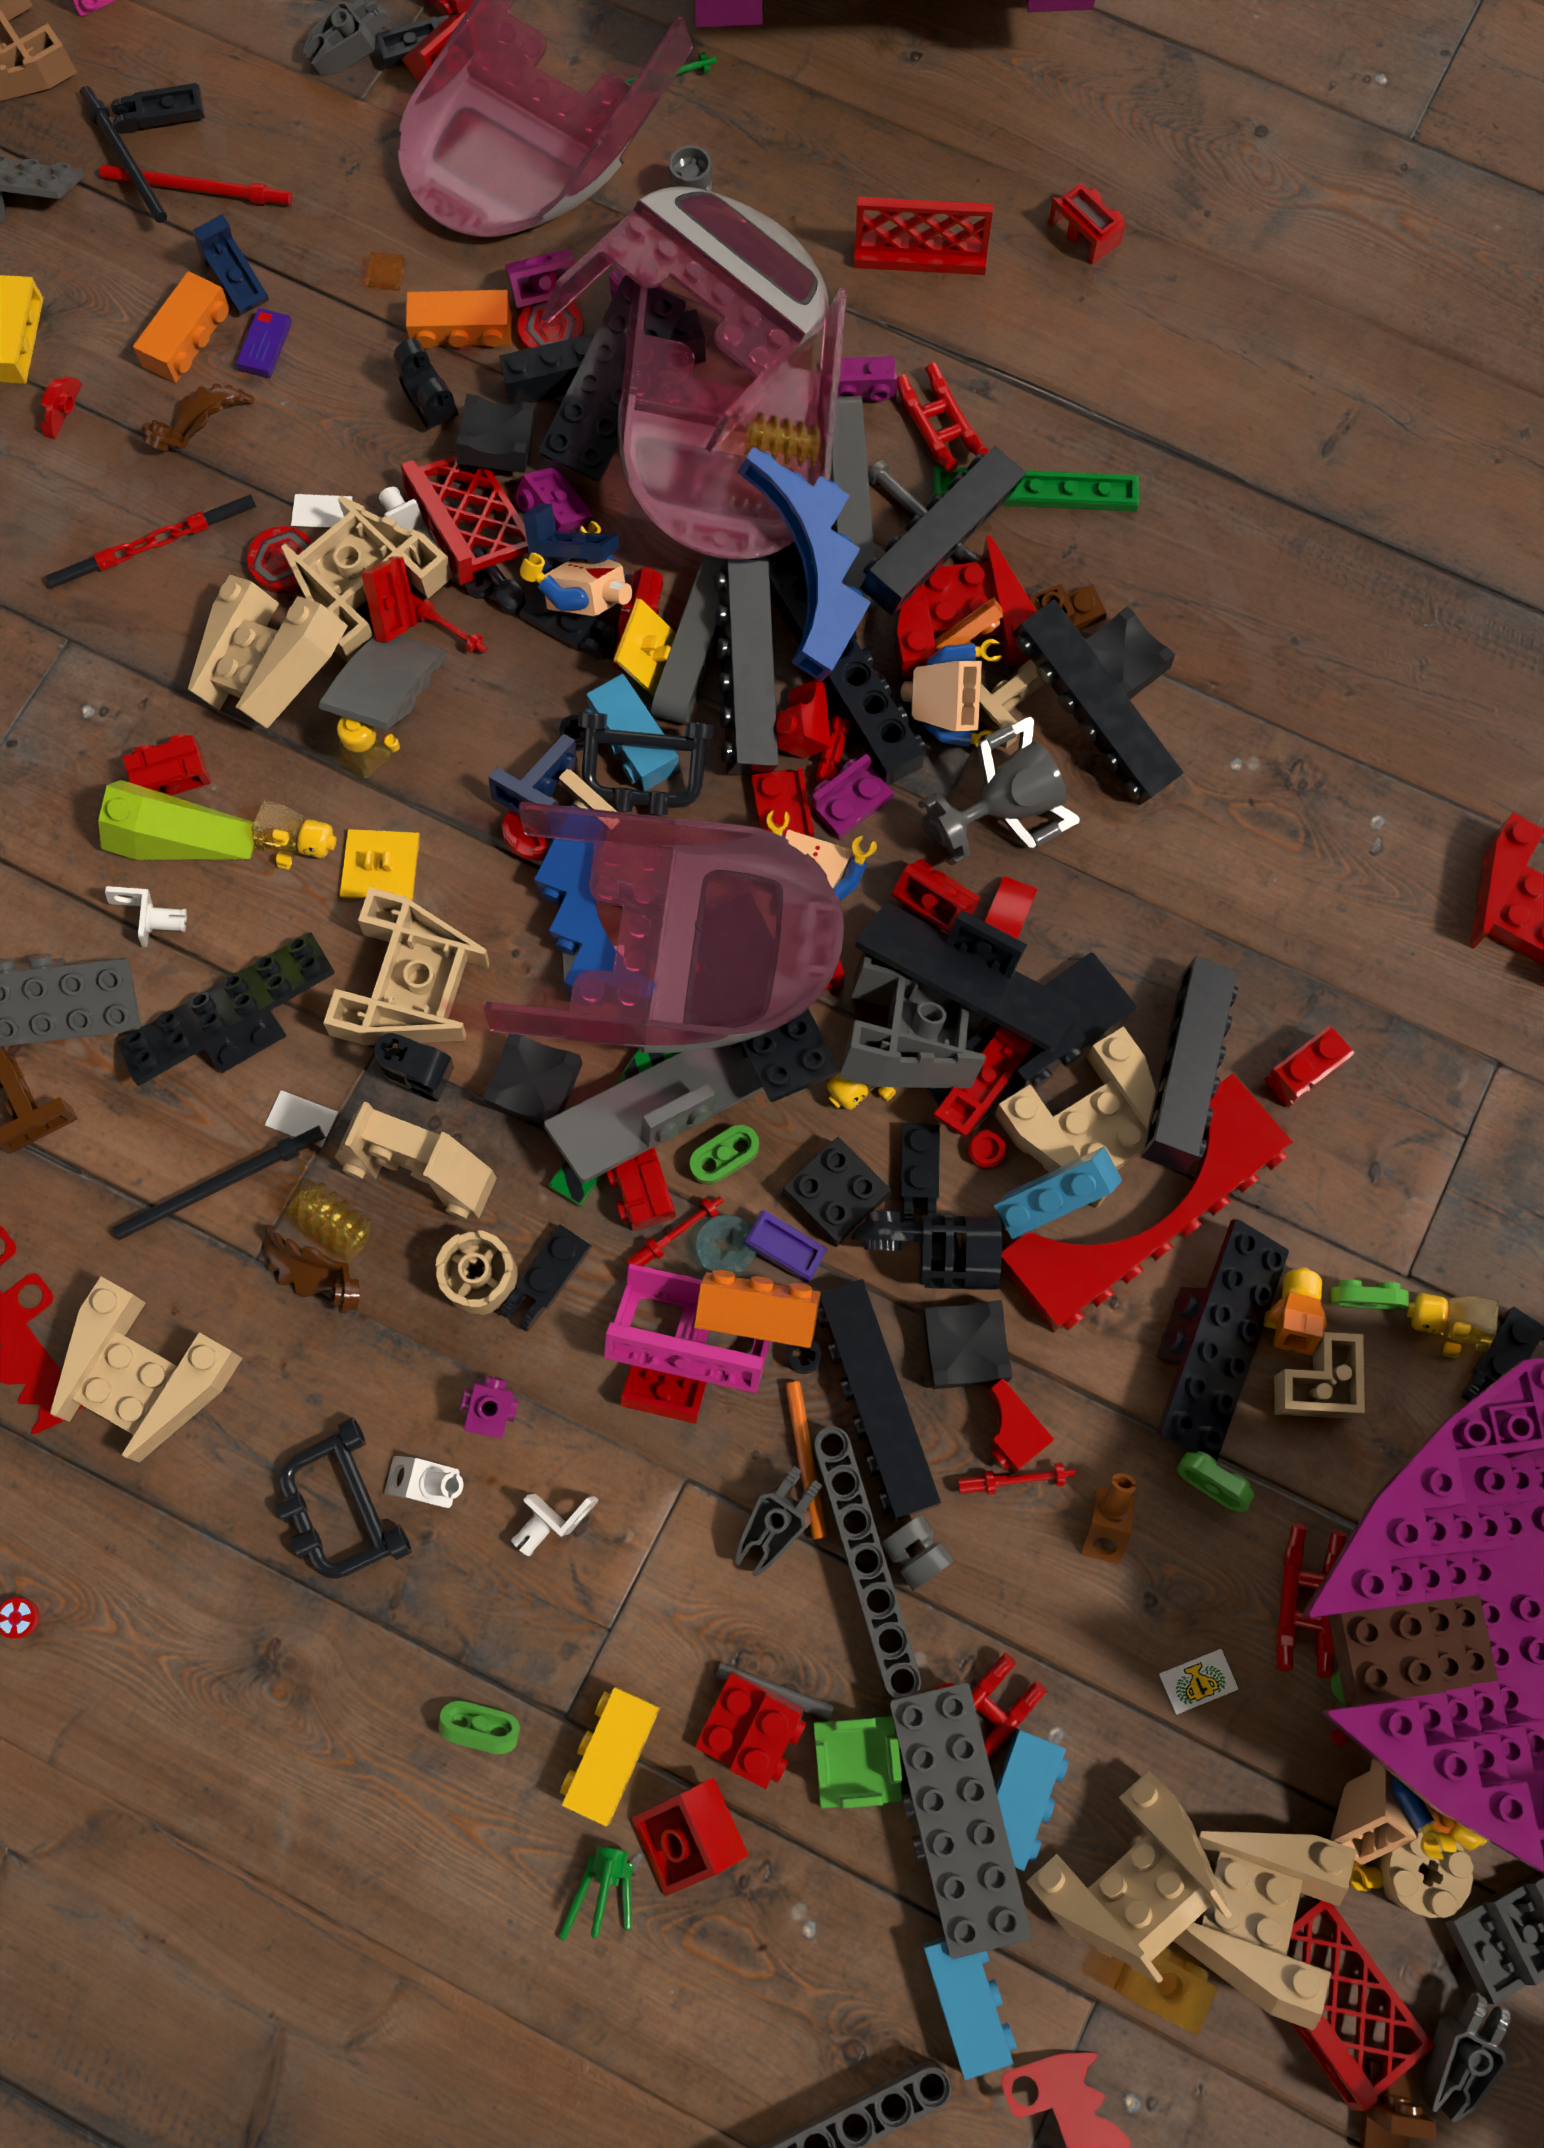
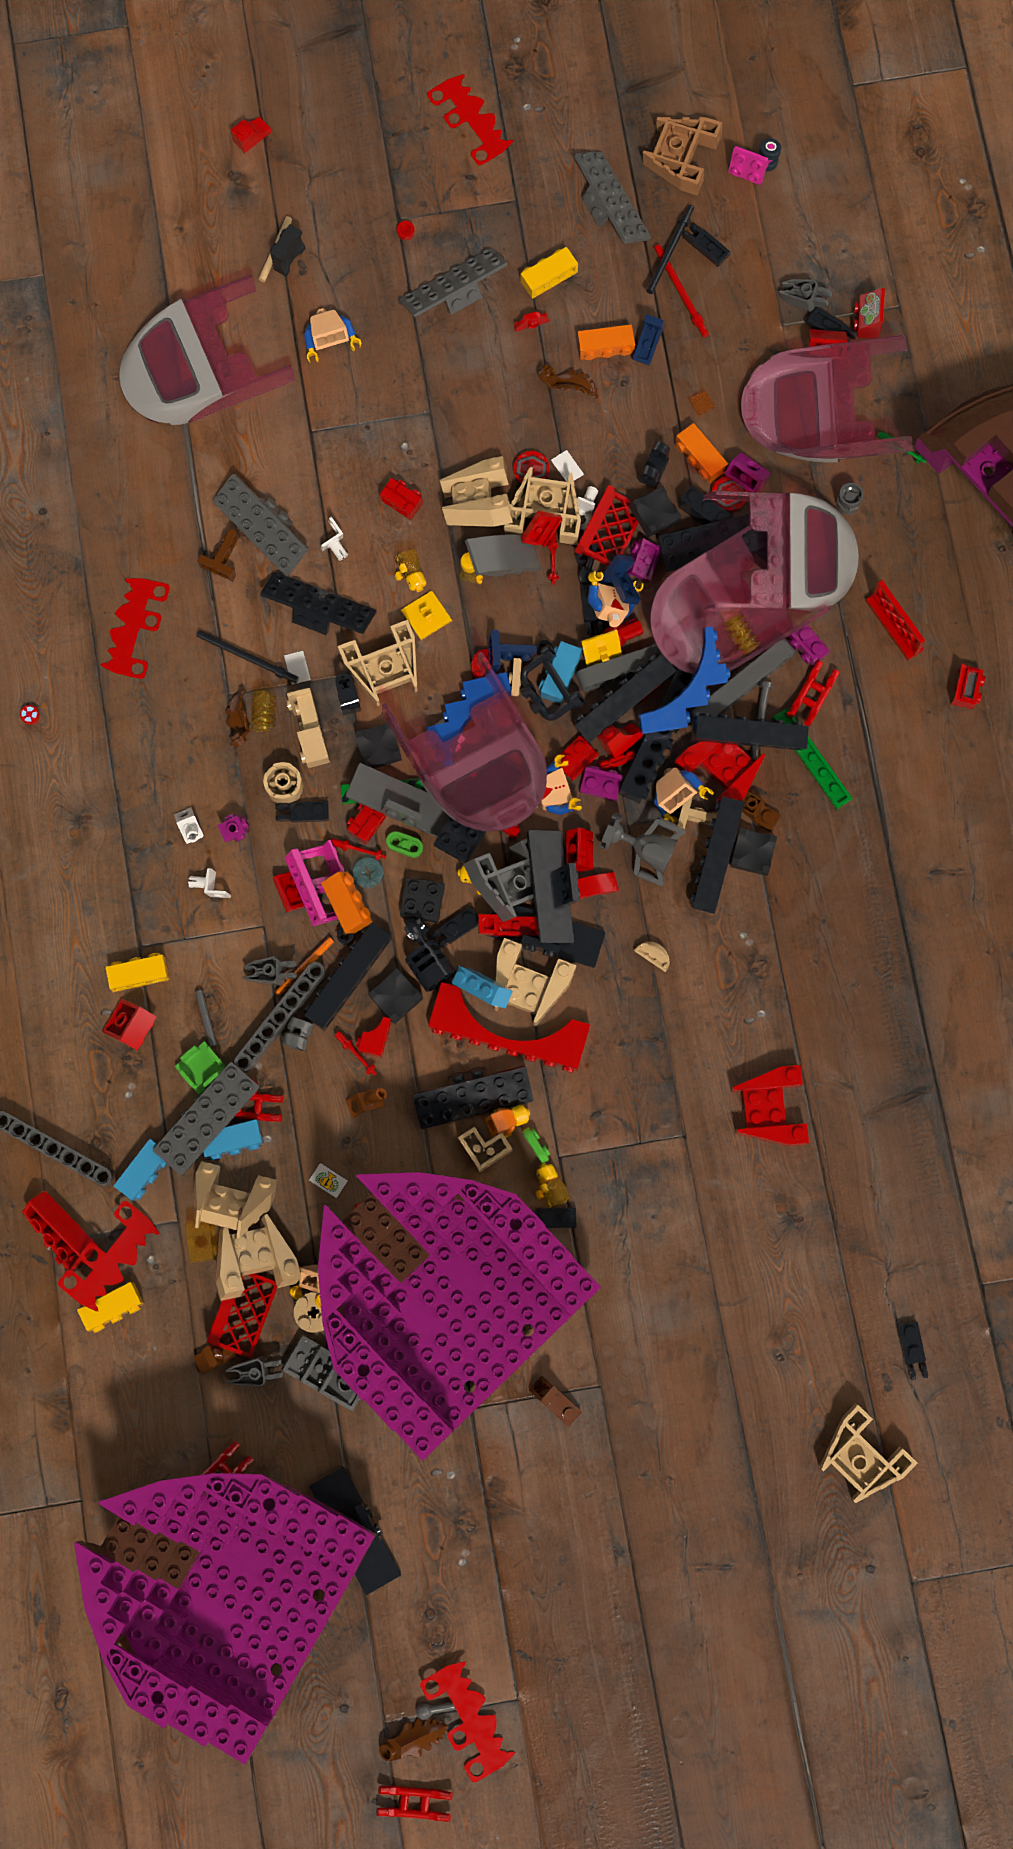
camera: 55 degrees right, 5 degrees up
piece [46,494,257,588] -> none
tan wedge [50,1276,242,1463] -> none
lime wedge [98,780,260,860] -> none
dark purple tile [236,308,292,378] -> none
black bar [276,1417,412,1579] -> none
bright green plate [439,1701,520,1754] -> none
green plant [559,1846,634,1941] -> none
red plate [694,1671,806,1789] -> none
dark purple tile [742,1209,828,1283] -> none
orange plate [936,597,1003,651] -> none
red tile [968,1130,1006,1170] -> none
black brick [1141,956,1239,1173] -> none
bright green plate [1177,1451,1254,1512] -> none
red brick [1264,1025,1354,1108] -> none
none -> tan plate [634,941,670,972]

